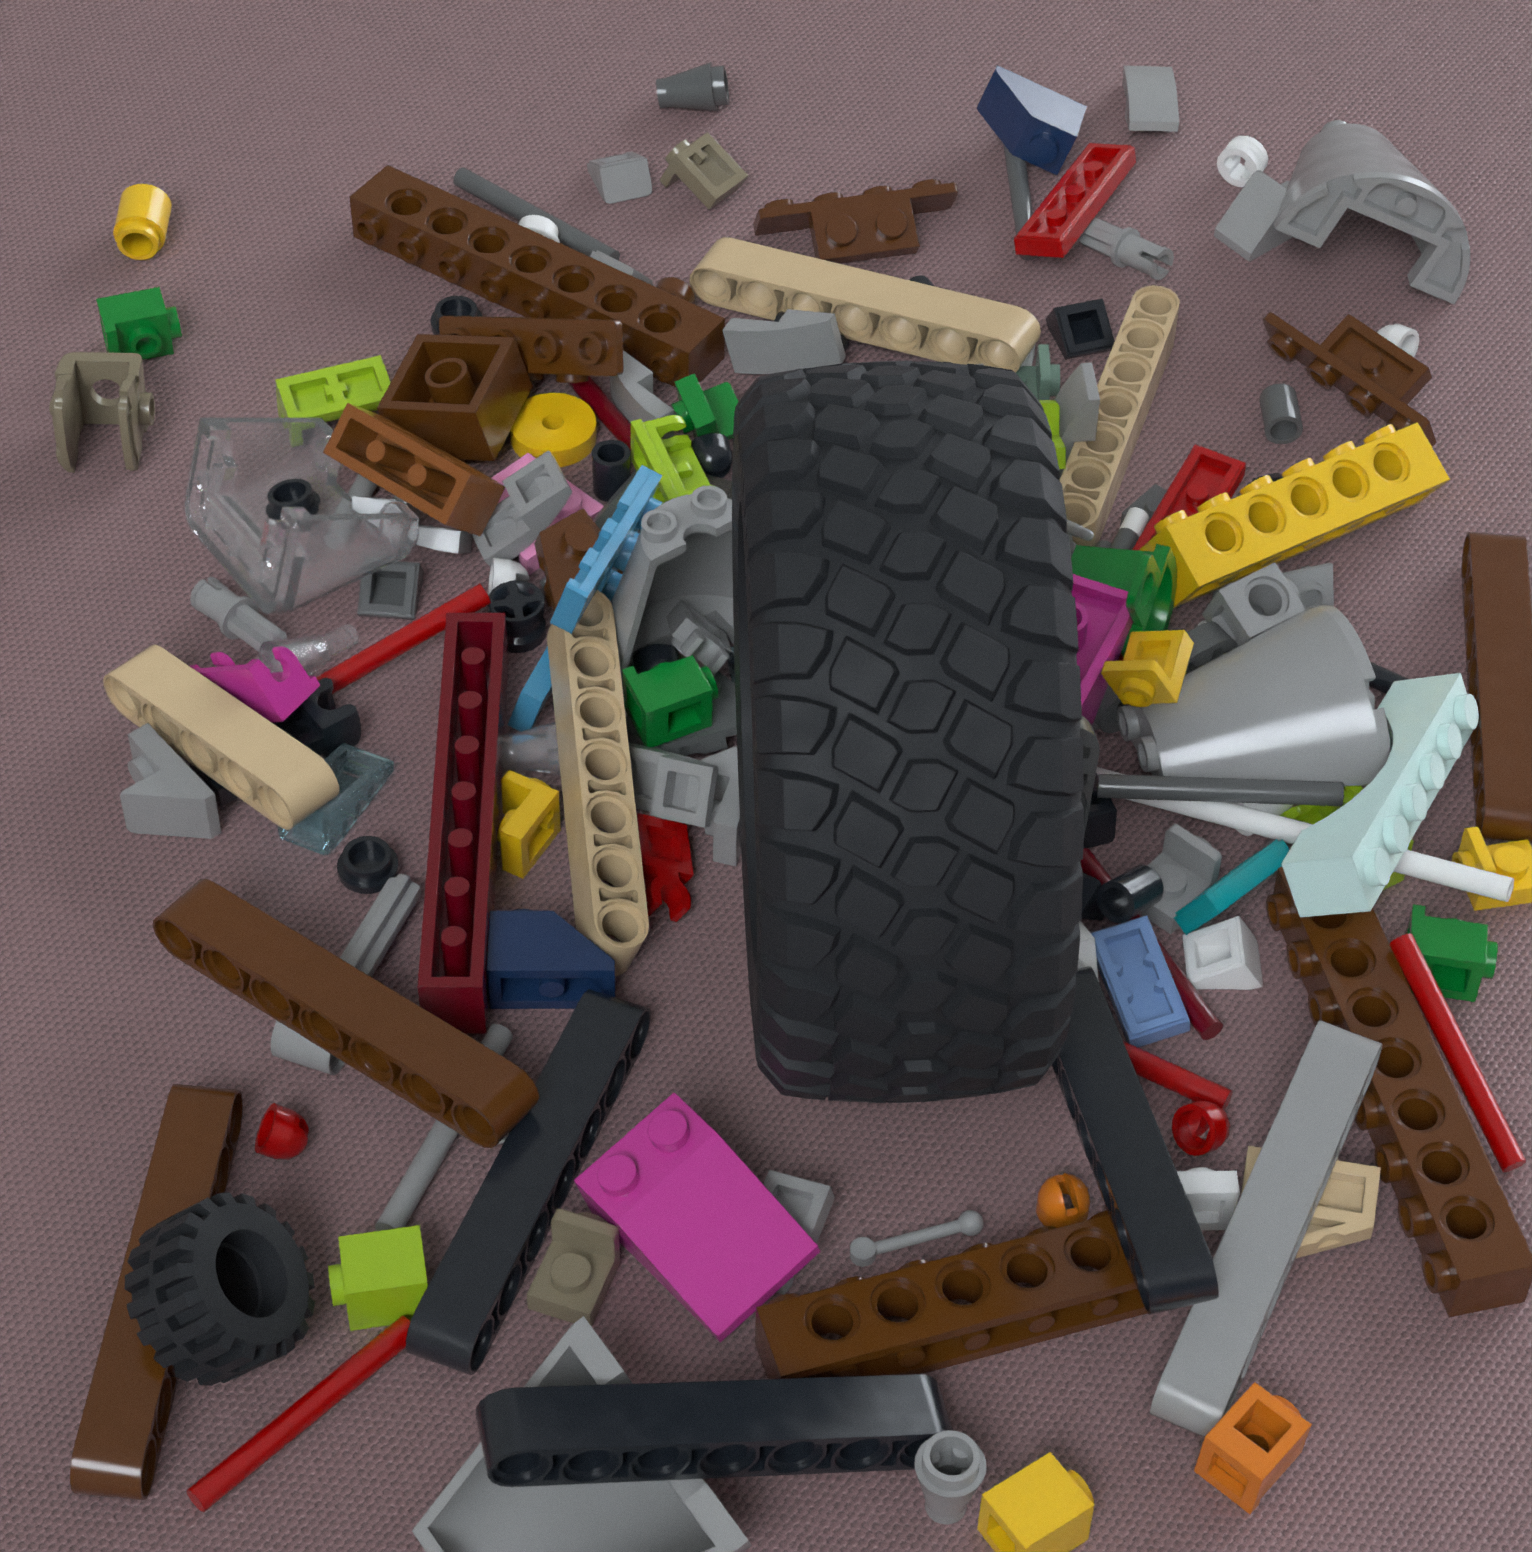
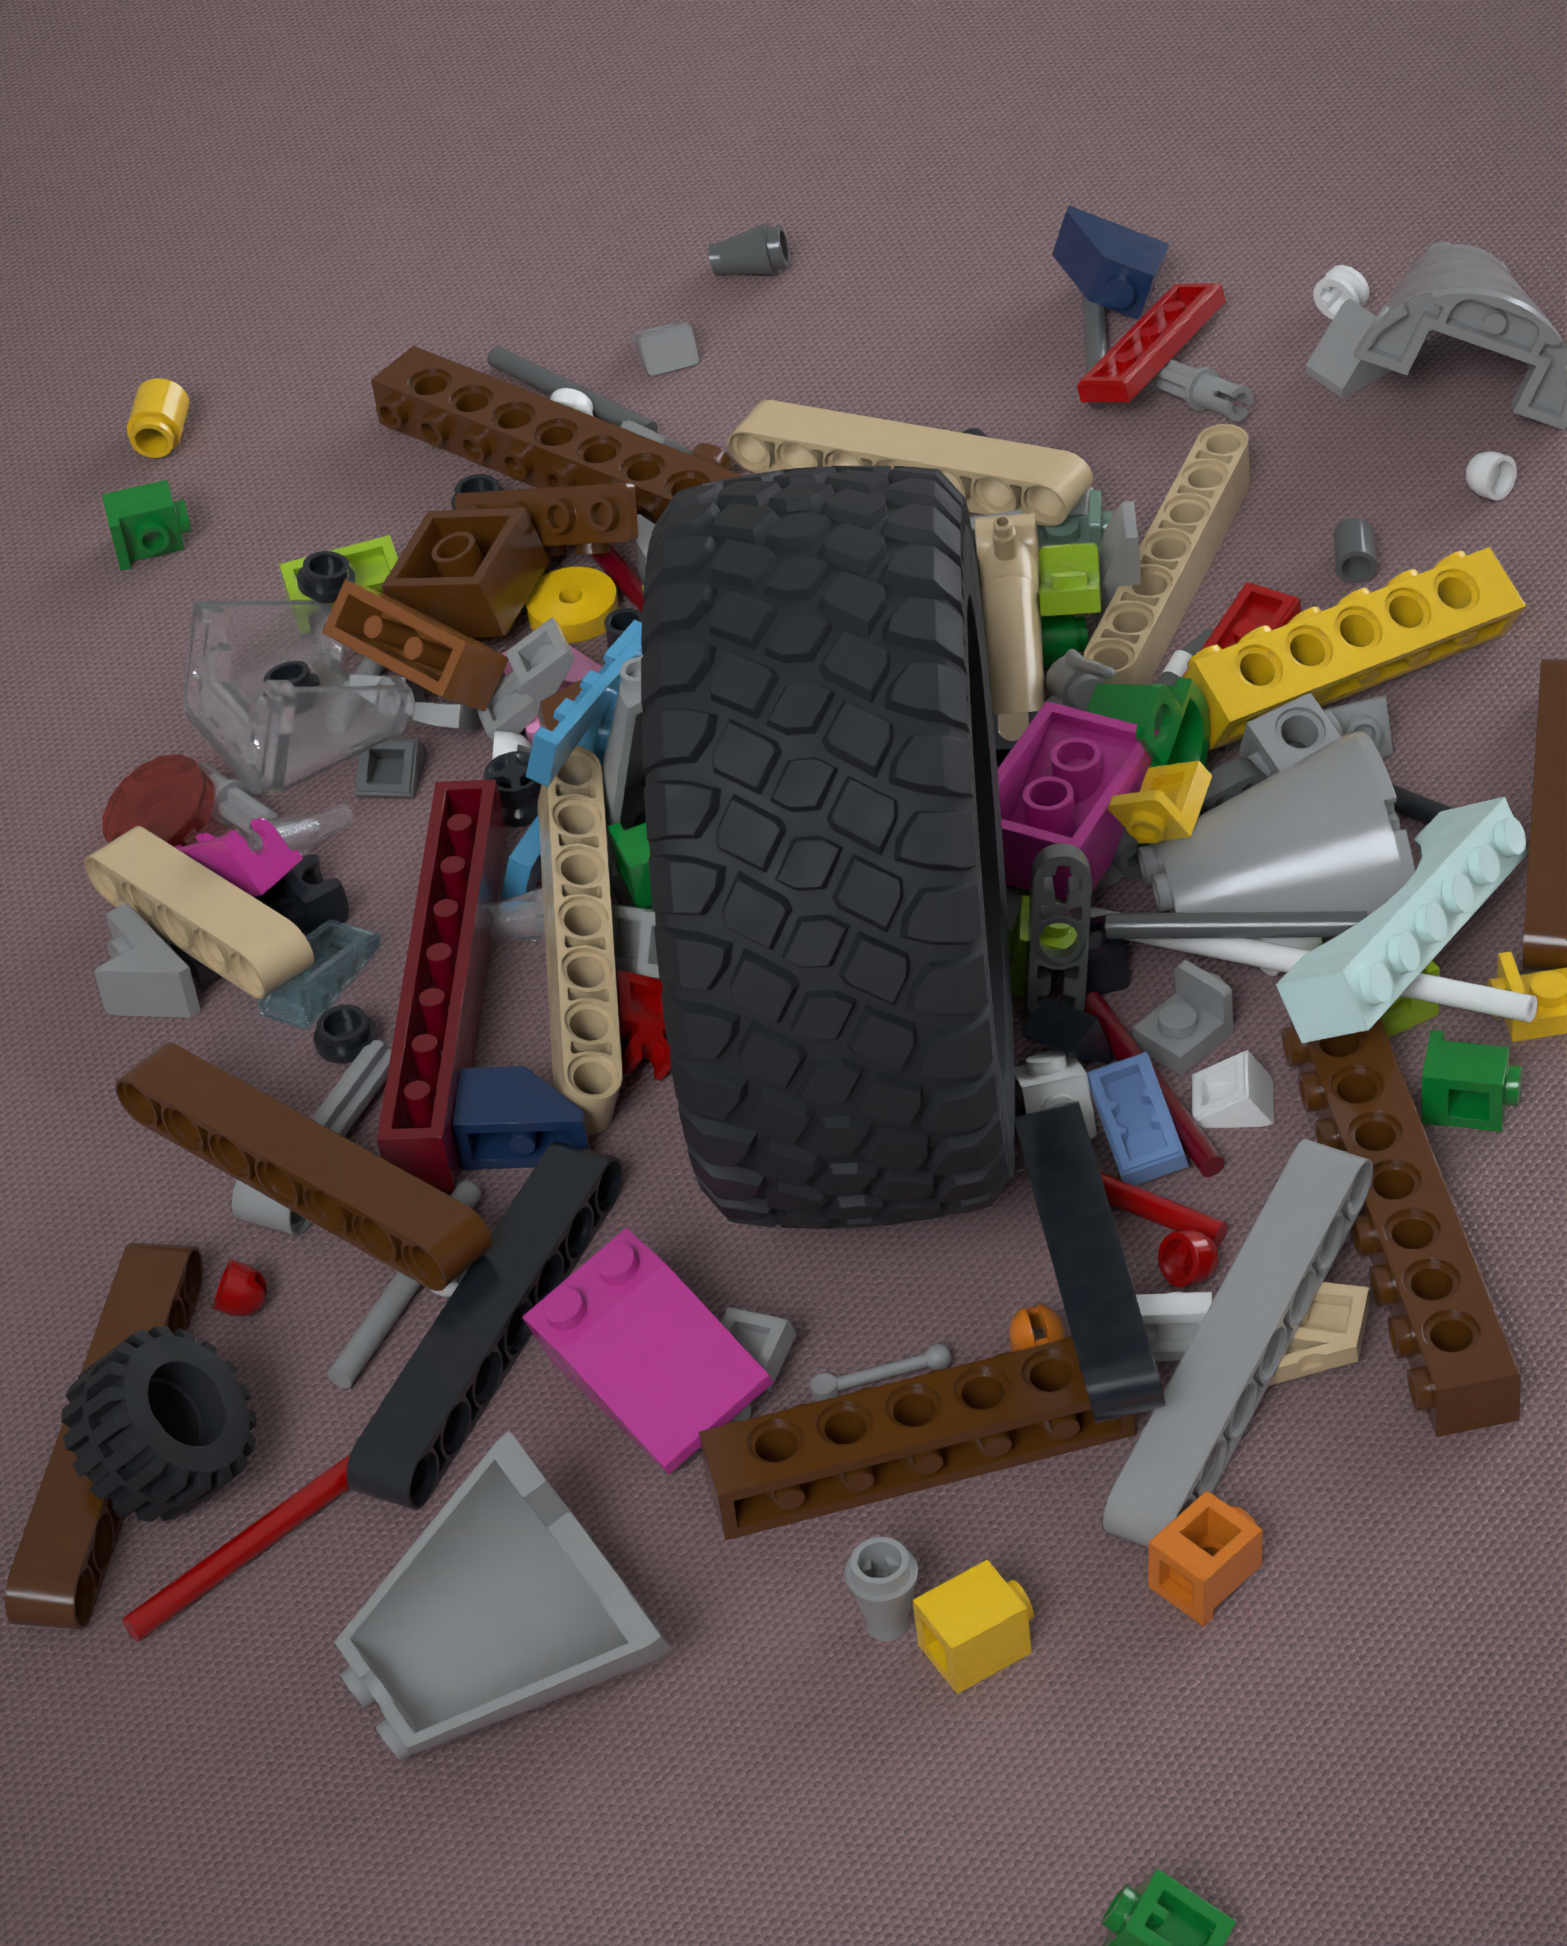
camera: 10 degrees right, 5 degrees down
dark tan piece [49,352,155,473] -> none
red bar [316,583,491,695] -> none
lime brick [328,1225,428,1331] -> none
black beam [475,1374,953,1487] -> none
yellow bracket [497,770,561,879] -> none
dark tan bracket [527,1209,620,1327] -> none
dark tan bracket [659,132,749,210] -> none
reddish brown bracket [753,179,958,264] -> none
black slope [1046,298,1115,360] -> none
black hinge [1097,865,1164,923] -> none
light grey slope [1122,66,1179,132] -> none
teal tile [1174,839,1290,935] -> none
reddish brown bracket [1262,312,1437,447] -> none
red bar [1389,933,1526,1173] -> none
none -> clear red tile [102,754,215,847]
none -> black plate [297,551,355,603]

